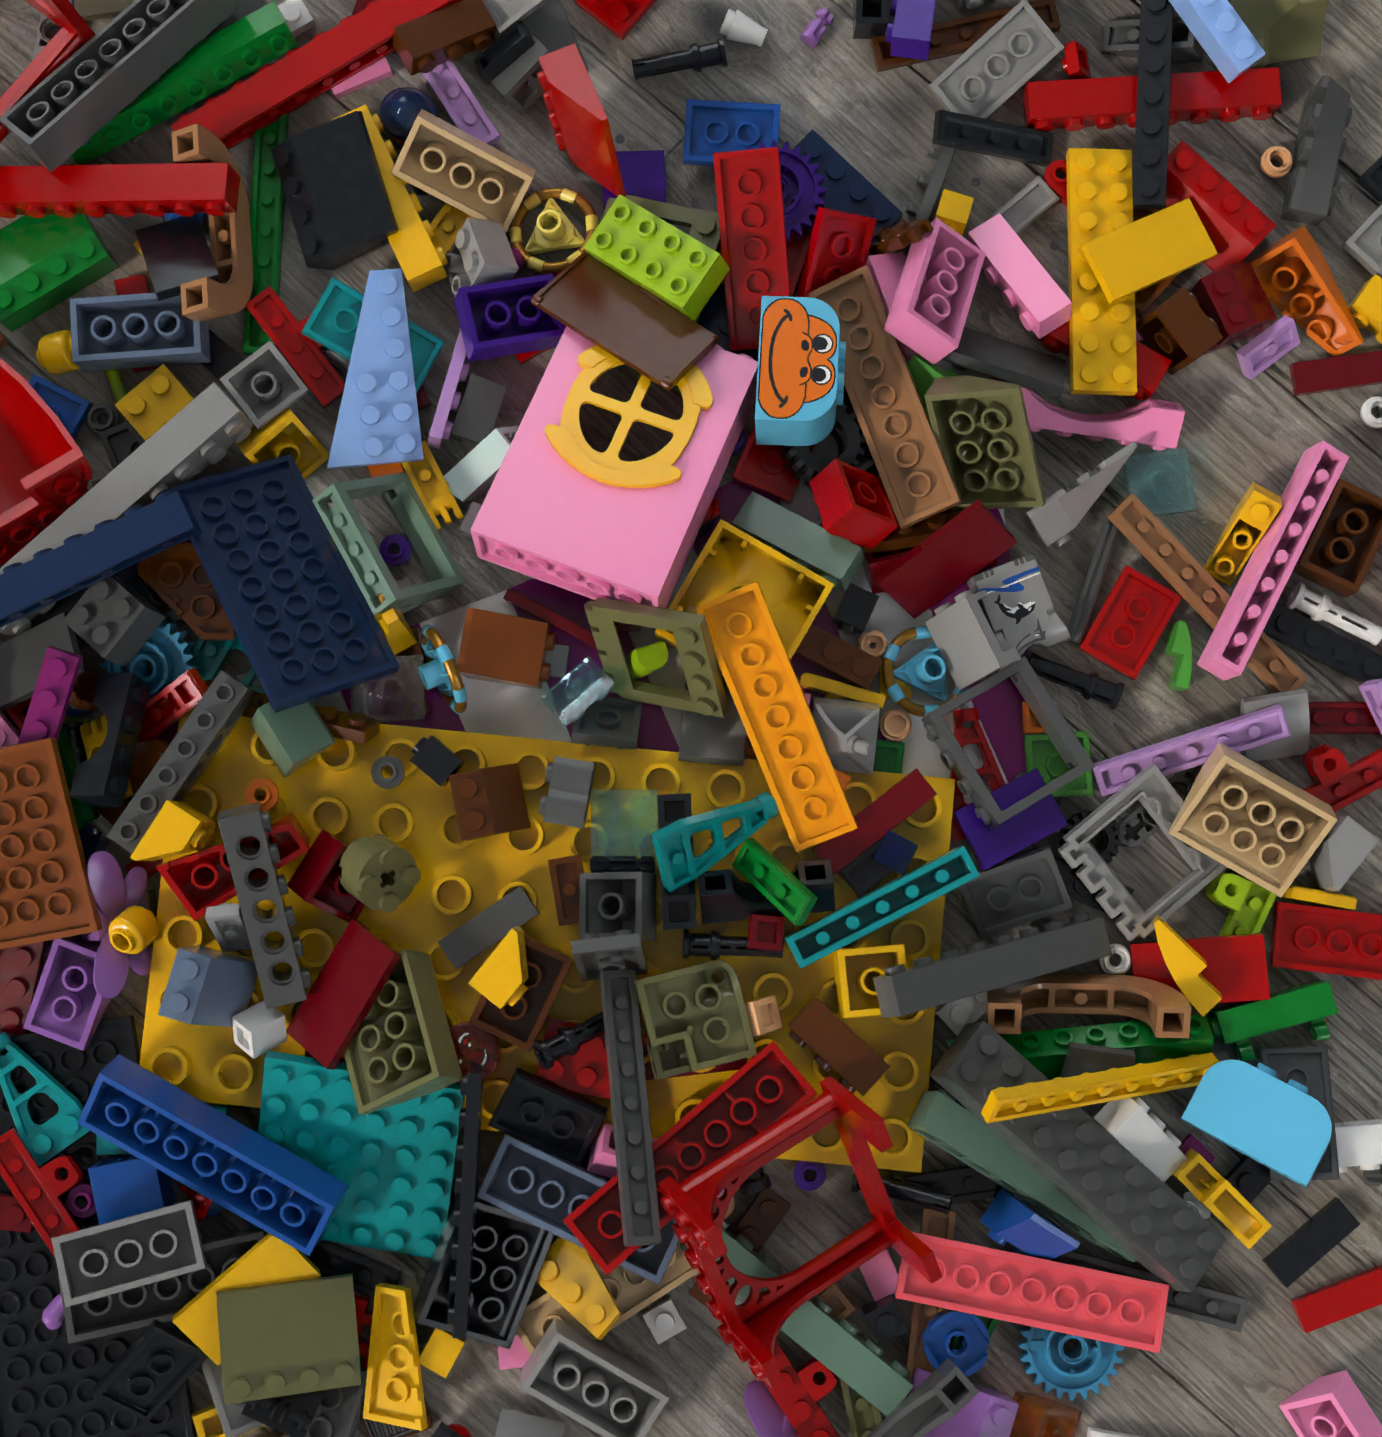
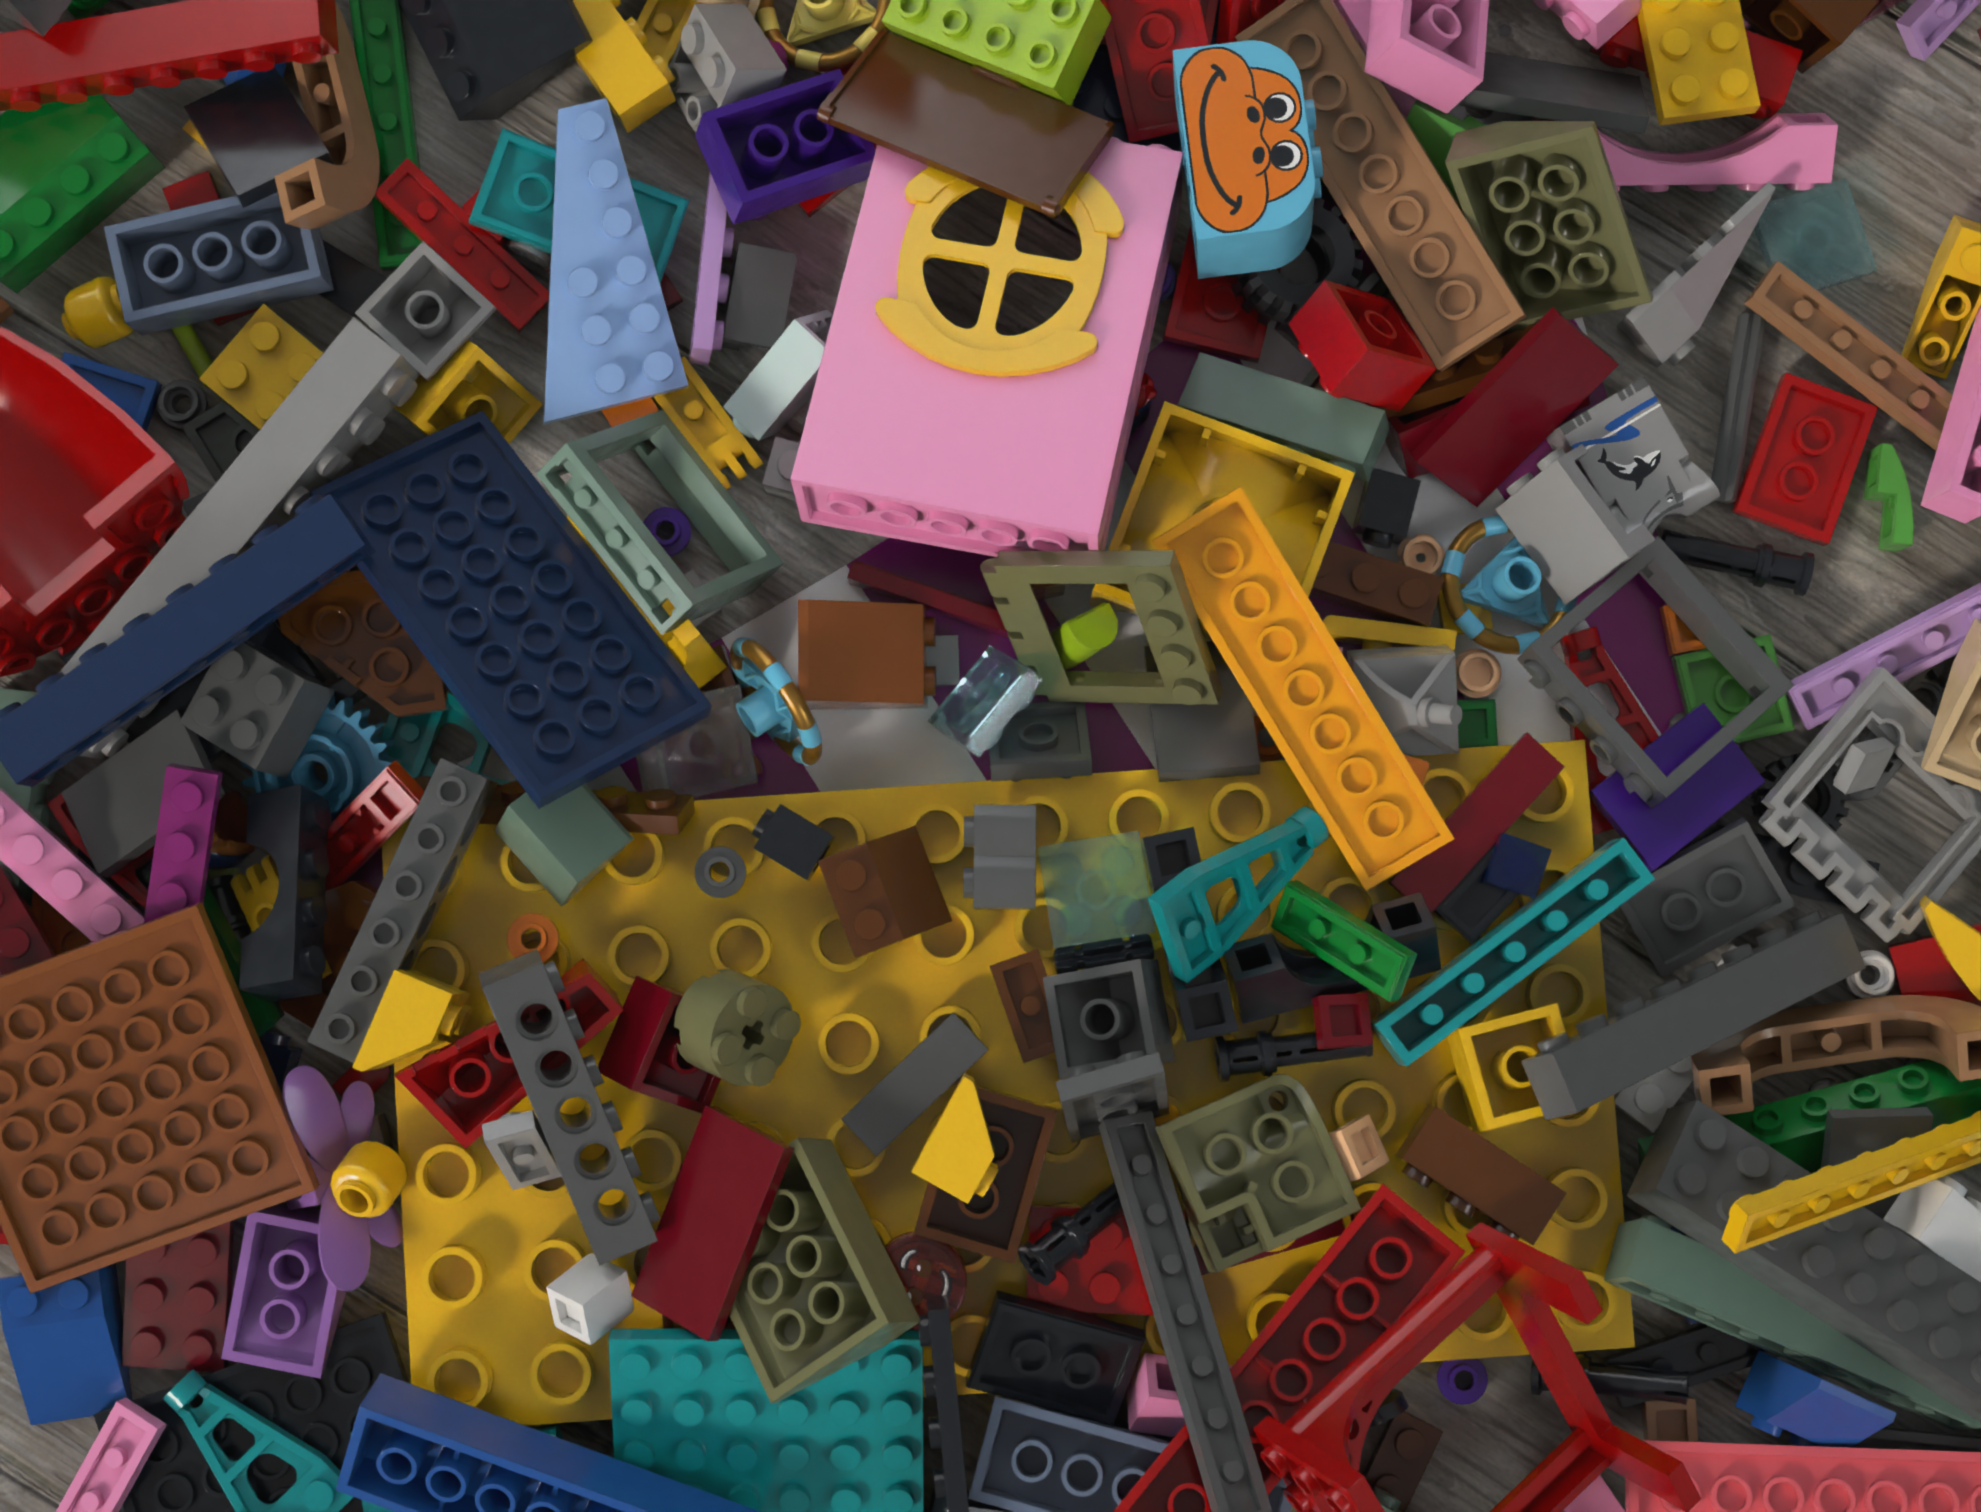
camera: 15 degrees left, 0 degrees up
sand blue slope [158,945,258,1027] -> none
none -> light grey tile [1833,737,1896,795]

